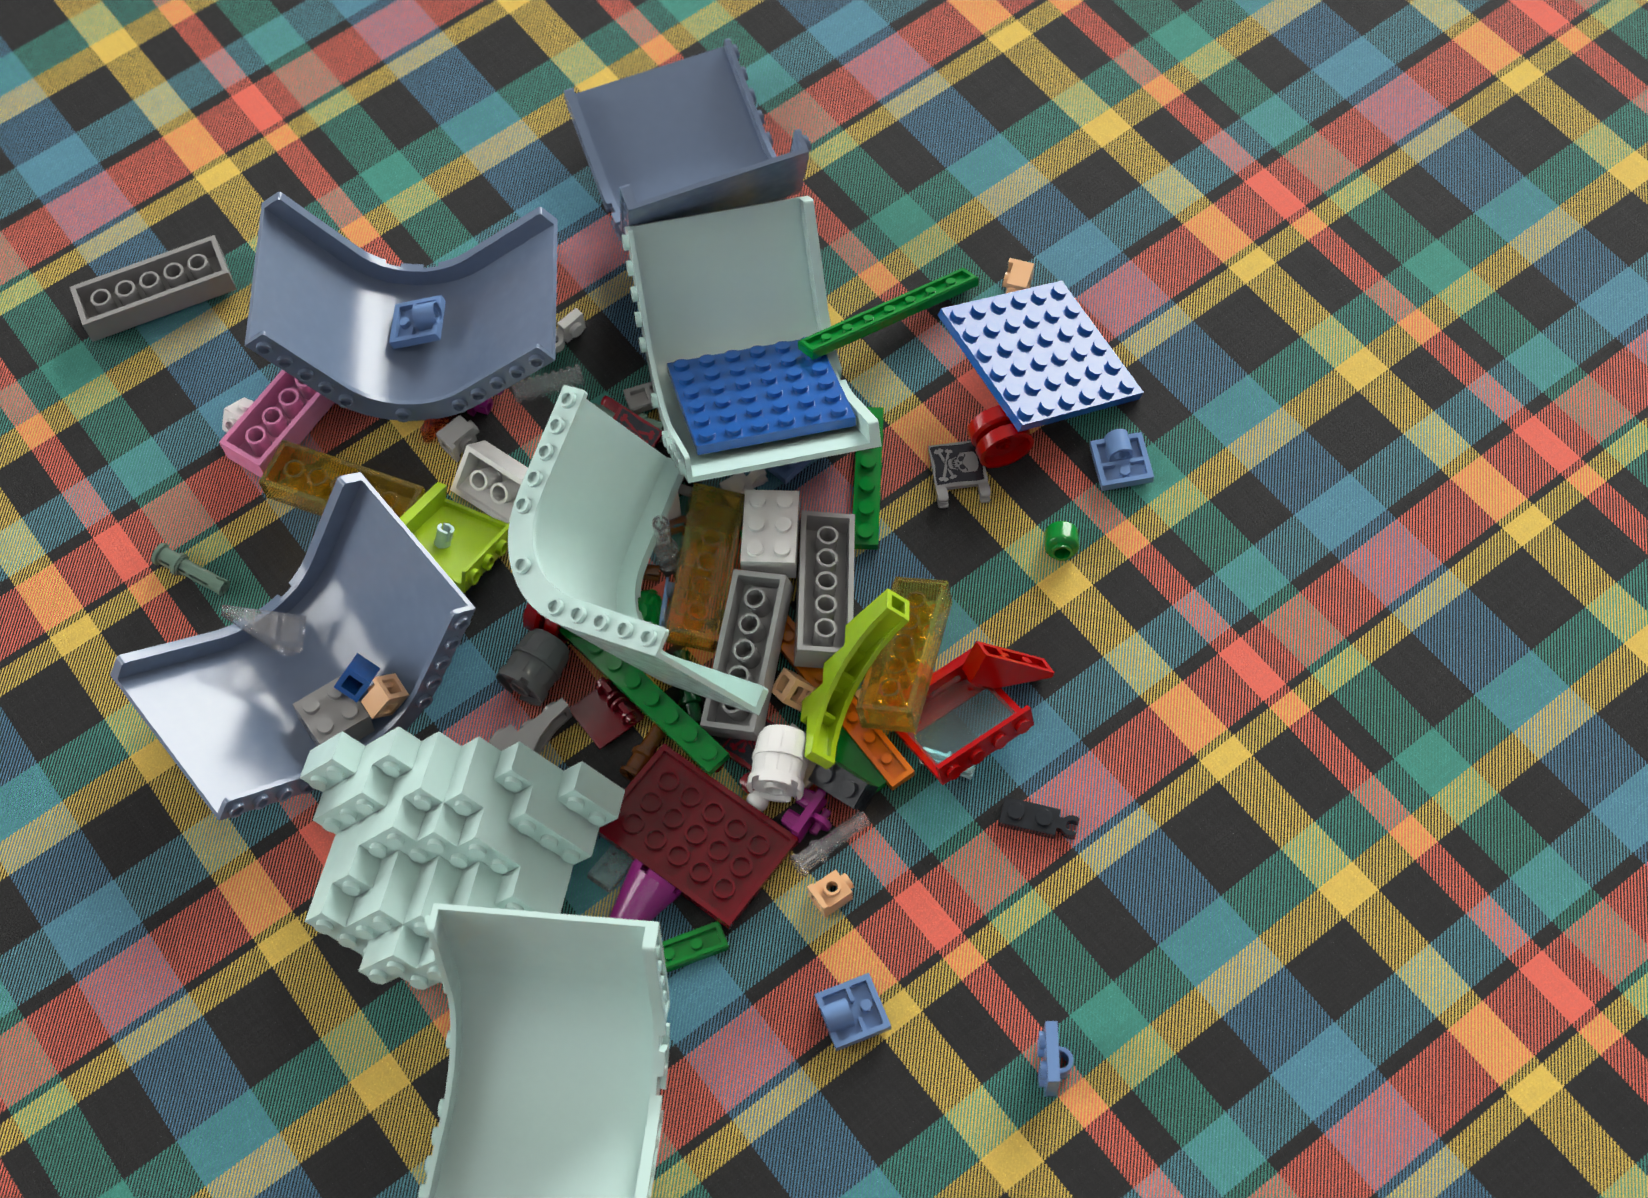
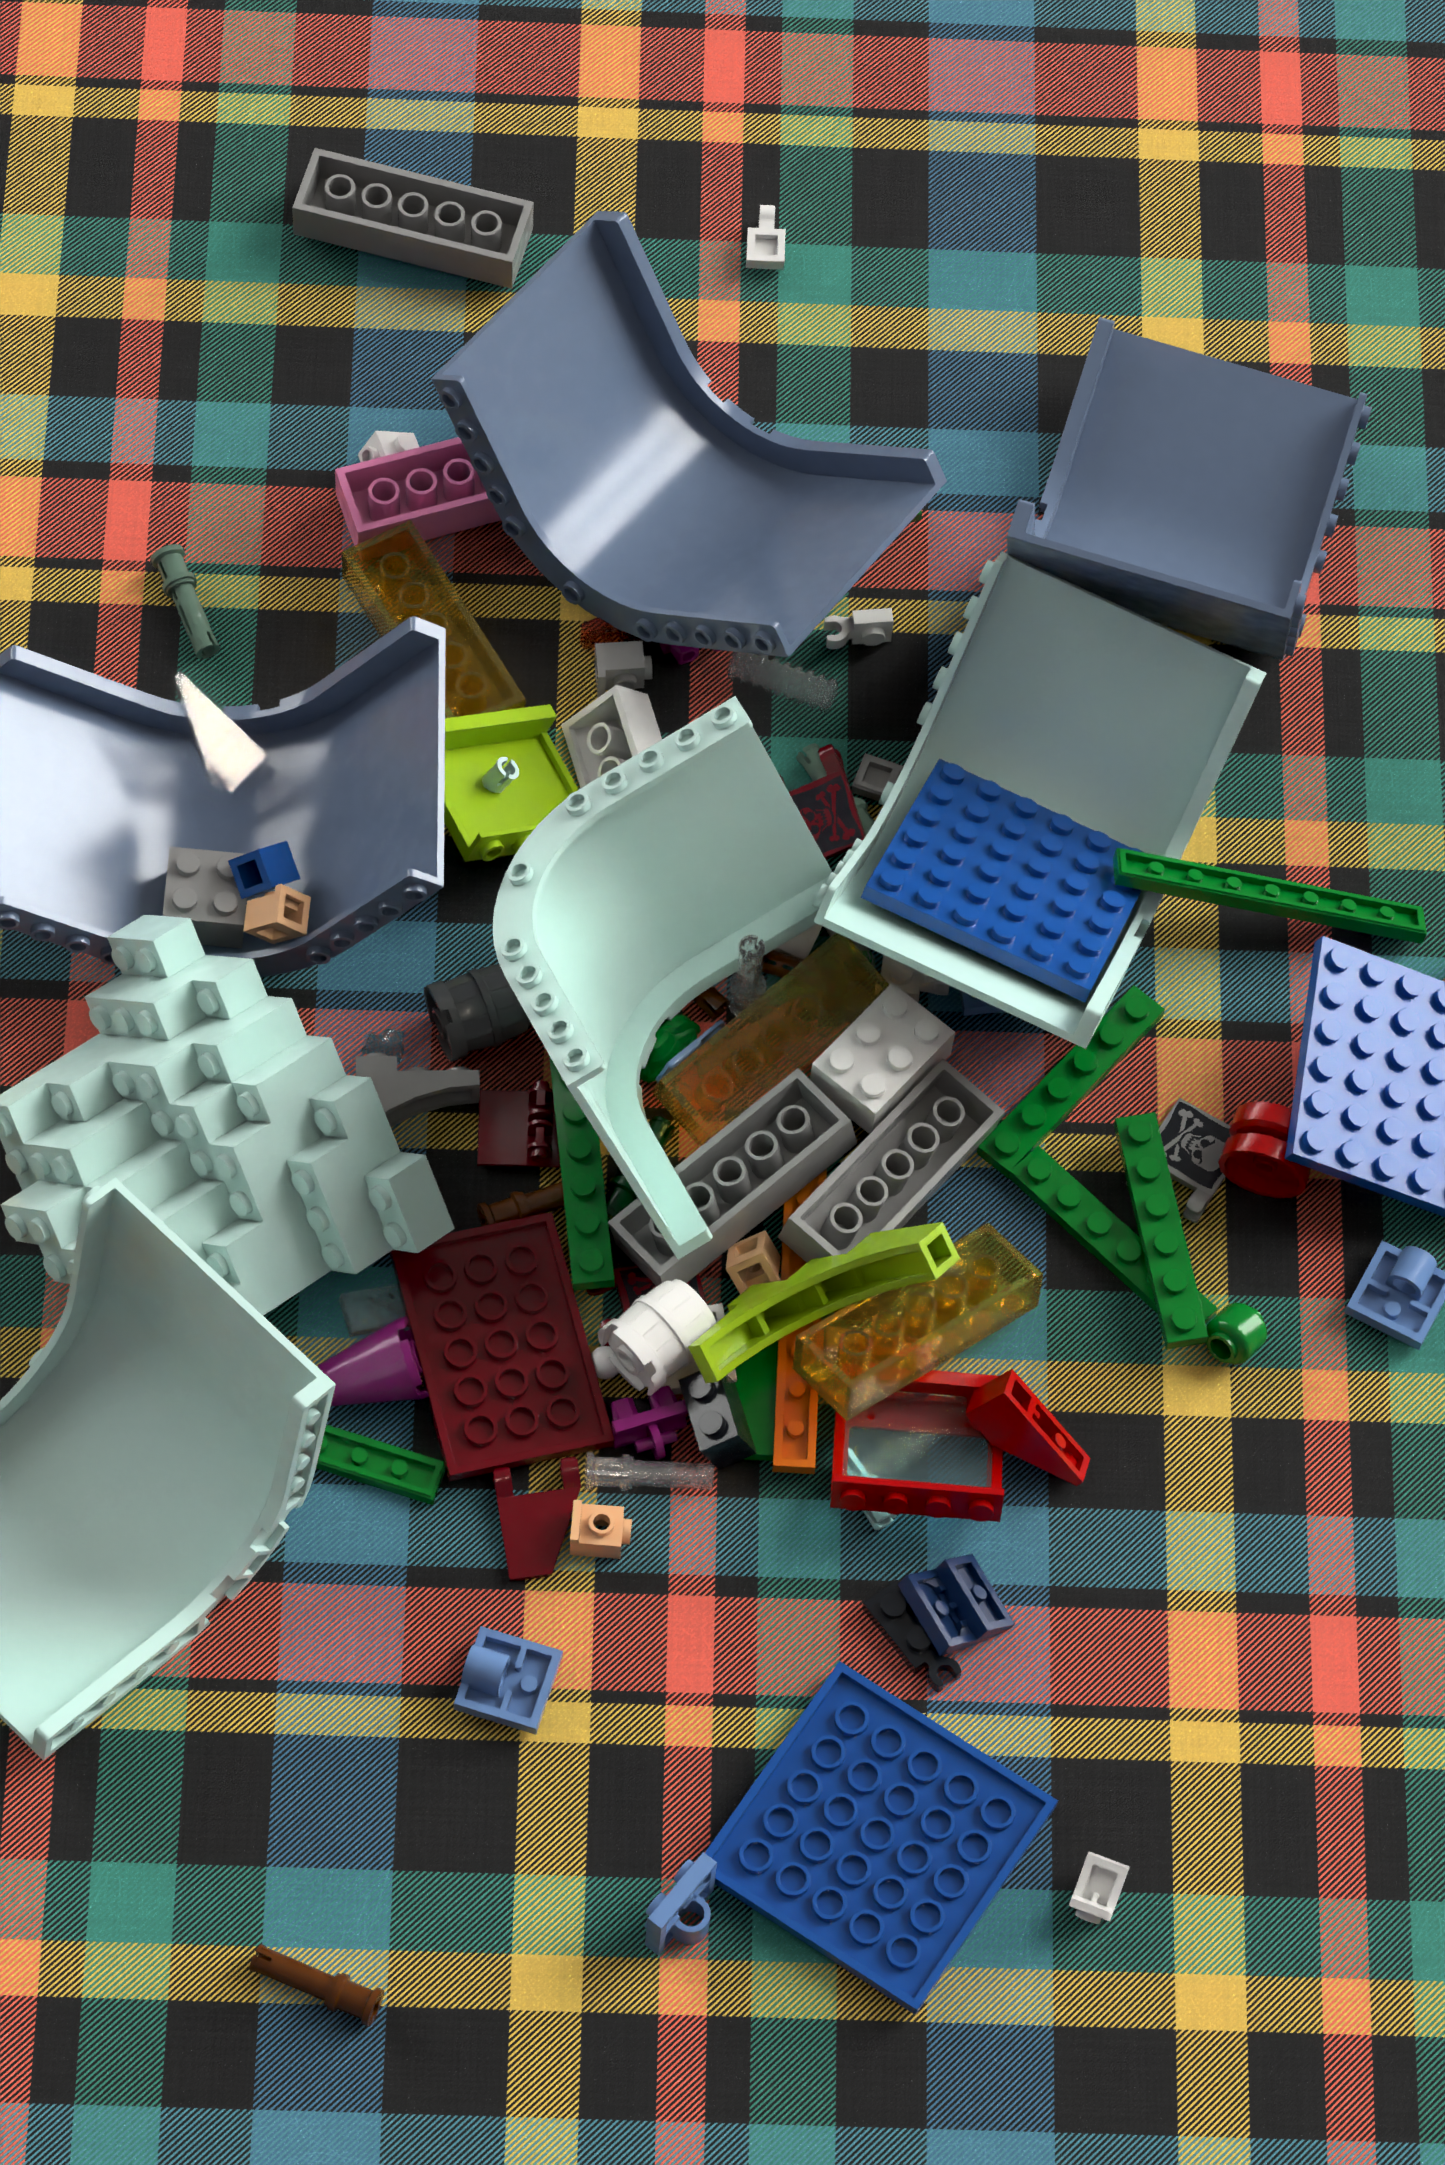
camera: 30 degrees right, 0 degrees up
medium blue plate [389,295,446,349] -> none
none -> clear light blue tile [361,1029,404,1063]
none -> dark red flag [493,1457,581,1582]
none -> blue plate [705,1661,1058,2015]
none -> white plate [746,205,786,270]
none -> dark blue slope [897,1554,1015,1656]
none -> green plate [1009,1145,1218,1324]
none -> white bracket [1069,1851,1130,1924]
none -> green plate [1114,1112,1209,1350]

